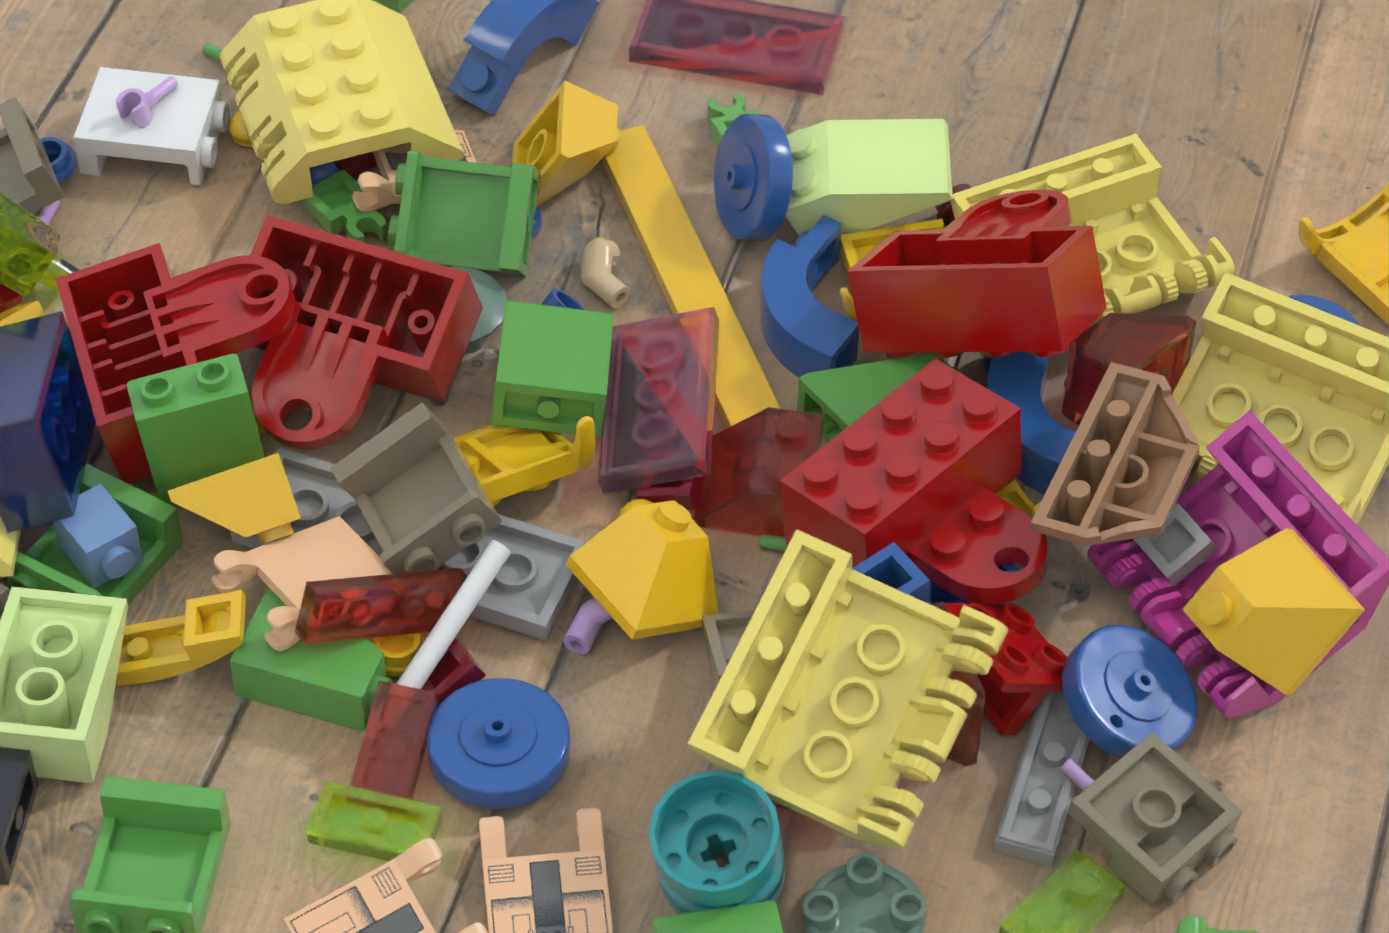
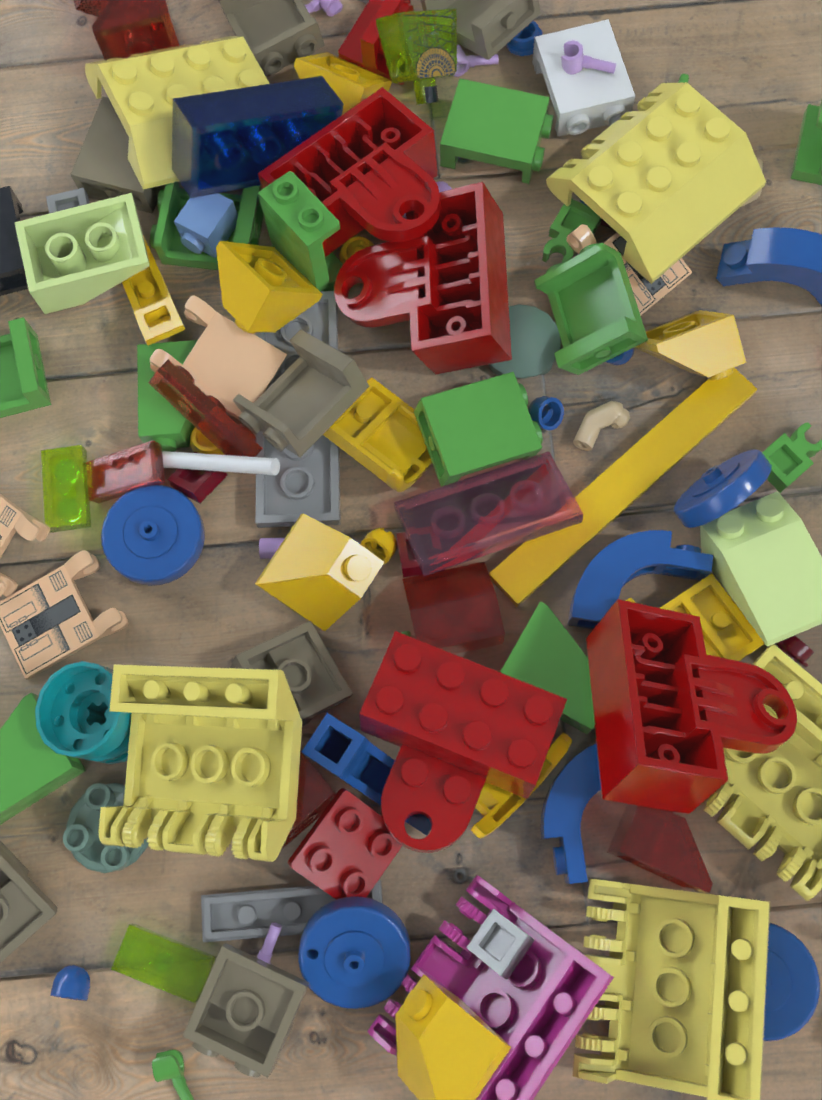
camera: 75 degrees right, 25 degrees up
medium nougat wedge [1031,362,1200,546] -> none
none -> bright green panel [440,78,554,184]

